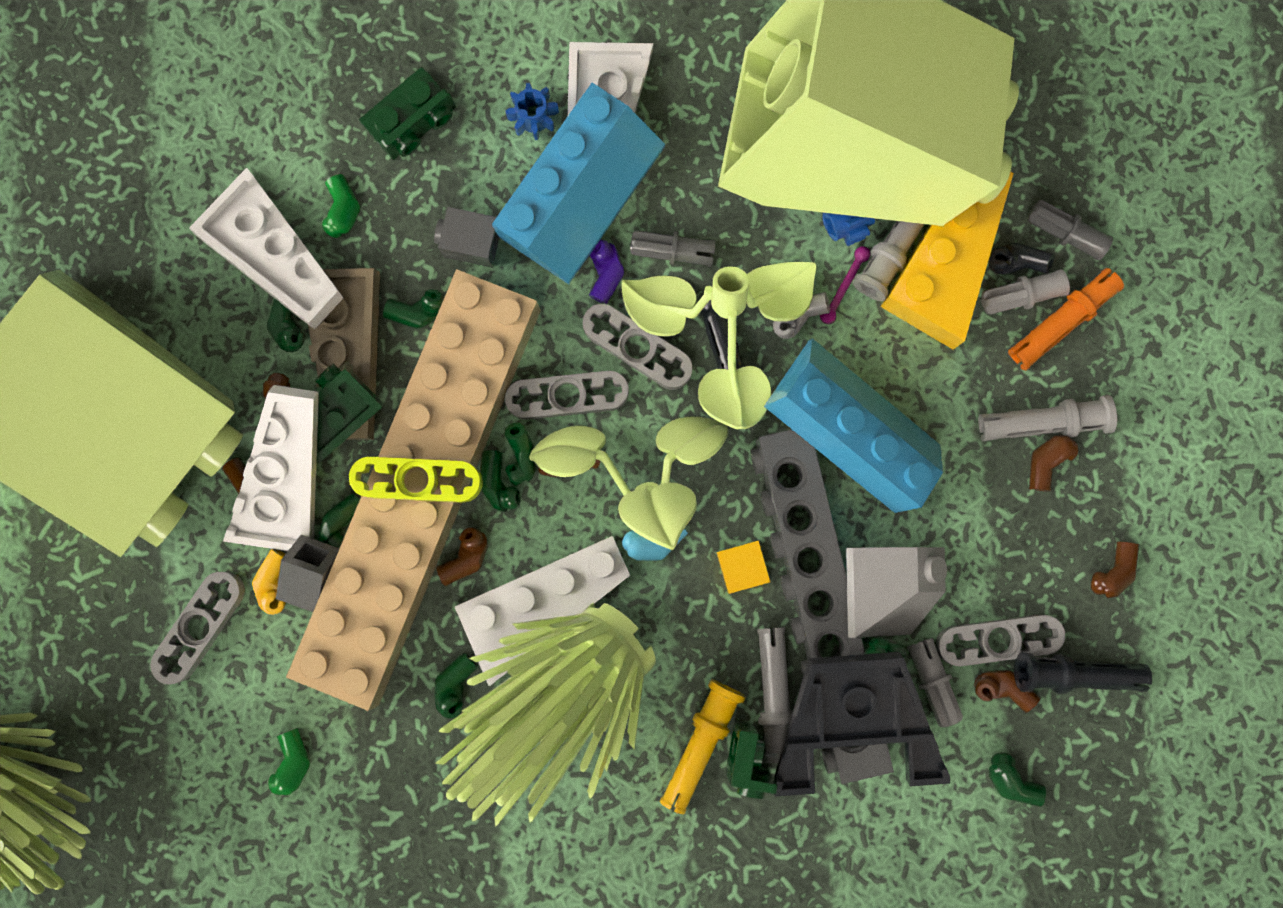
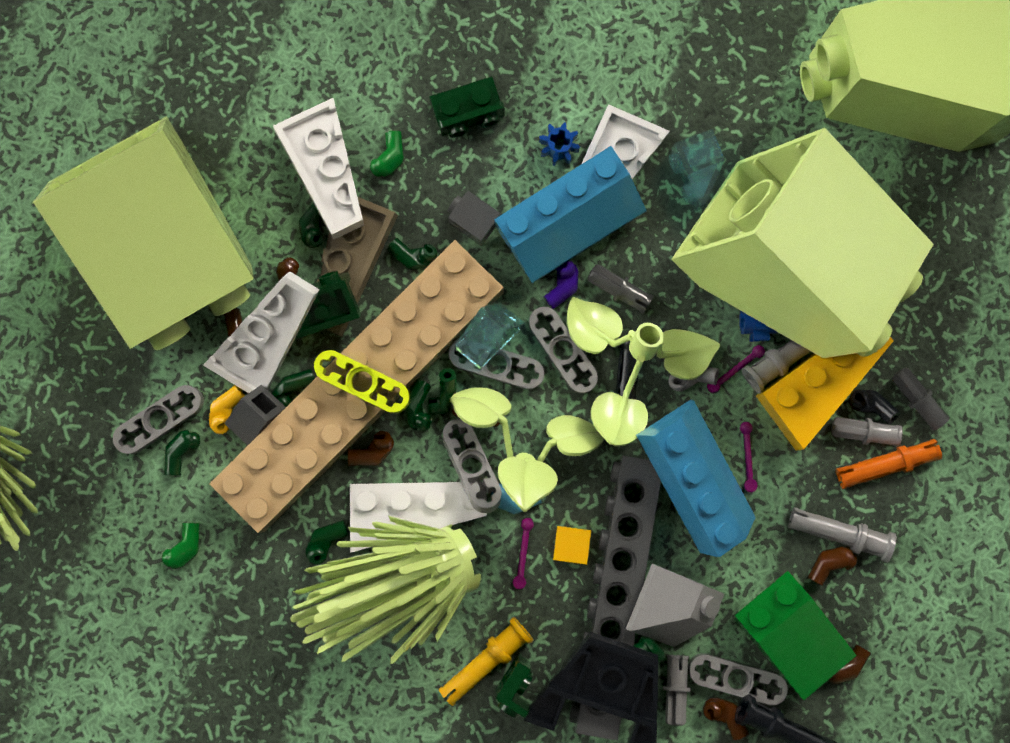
camera: 20 degrees right, 0 degrees up
light grey pin [757,628,793,763] -> none
none -> dark green arm [164,430,200,475]
none -> light grey beam [443,419,502,513]
none -> clear light blue slope [455,302,525,369]
none -> magenta hinge [513,518,534,589]
none -> clear light blue slope [669,129,725,212]
none -> green slope [734,571,857,701]
none -> magenta hinge [739,421,758,492]

